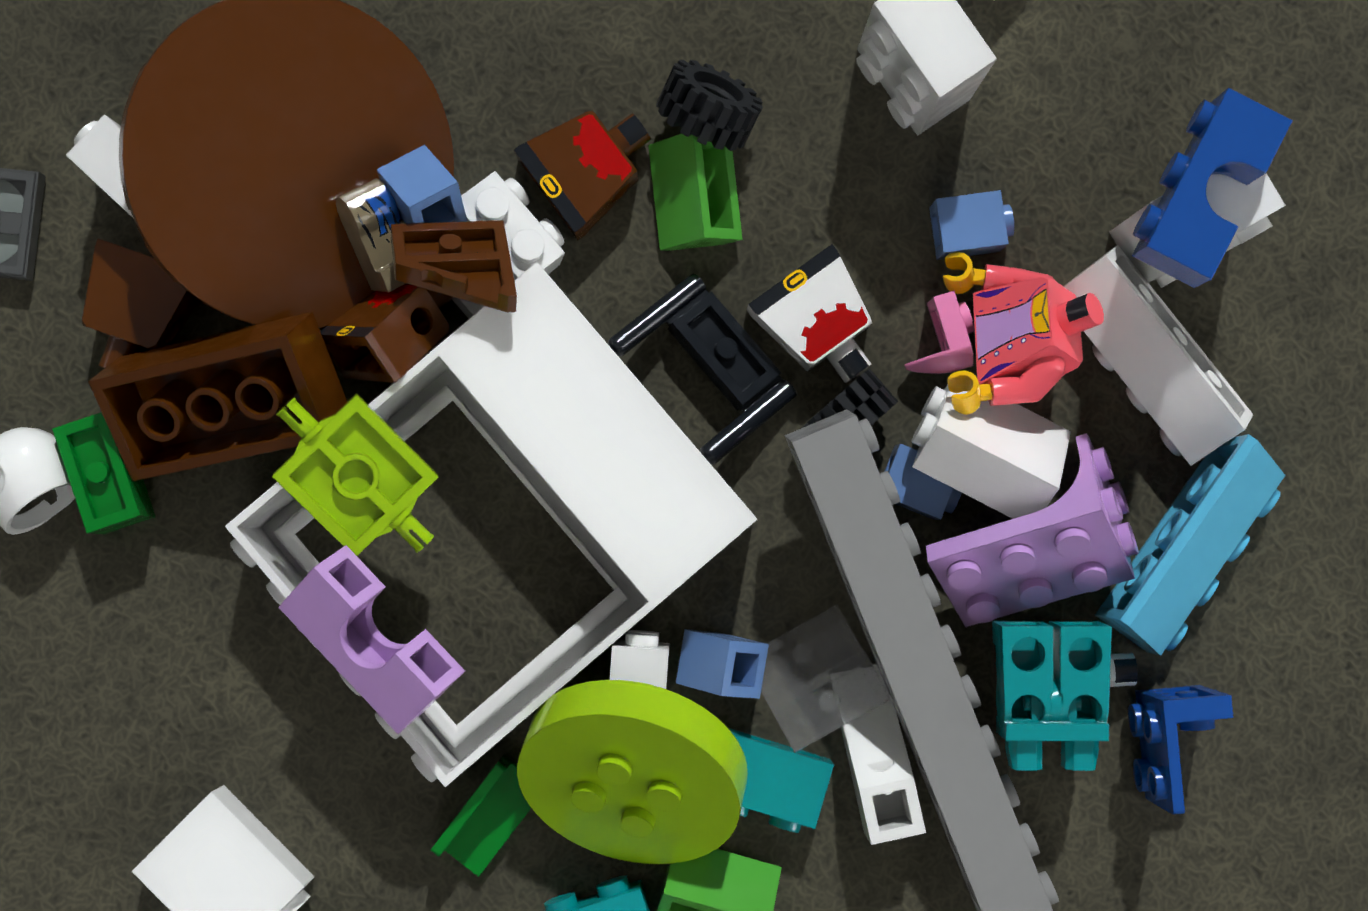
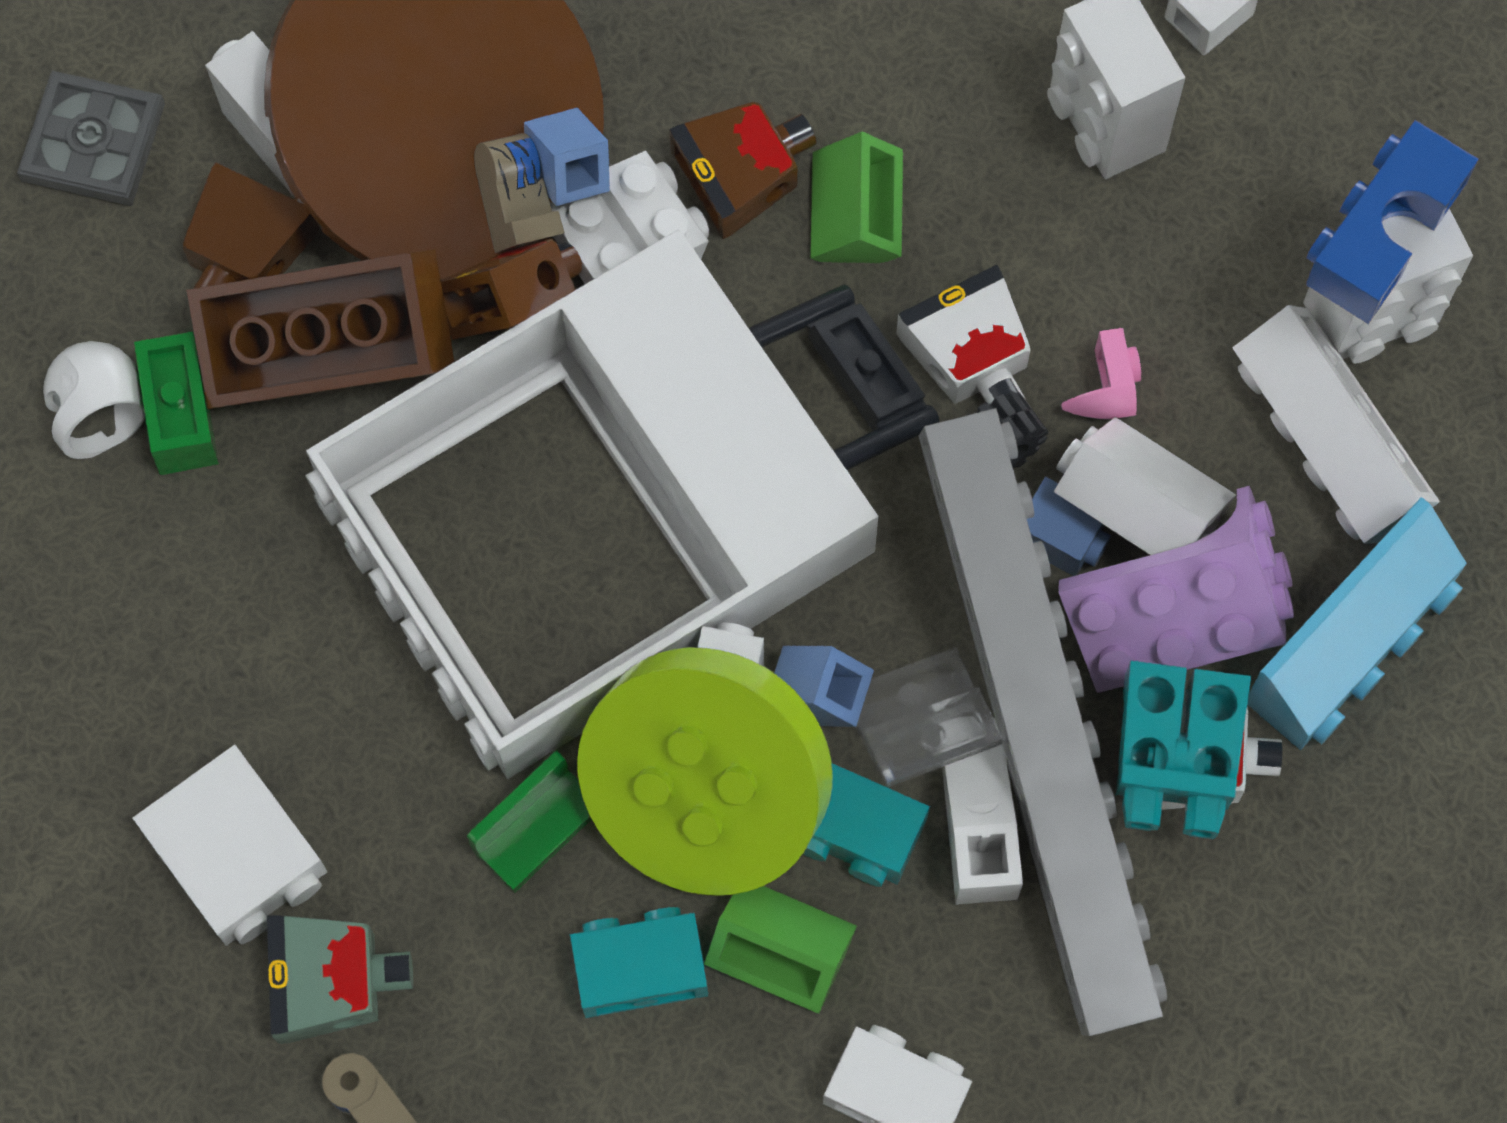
camera: 10 degrees right, 15 degrees down
lime plate [272,393,439,556] -> none
lavender arch [278,545,465,734] -> none
reddish brown wing [391,220,517,313] -> none
black tyre [656,60,763,151] -> none
medium blue brick [929,190,1014,260] -> none
coral torso [943,252,1104,415] -> none
blue bracket [1128,685,1233,815] -> none

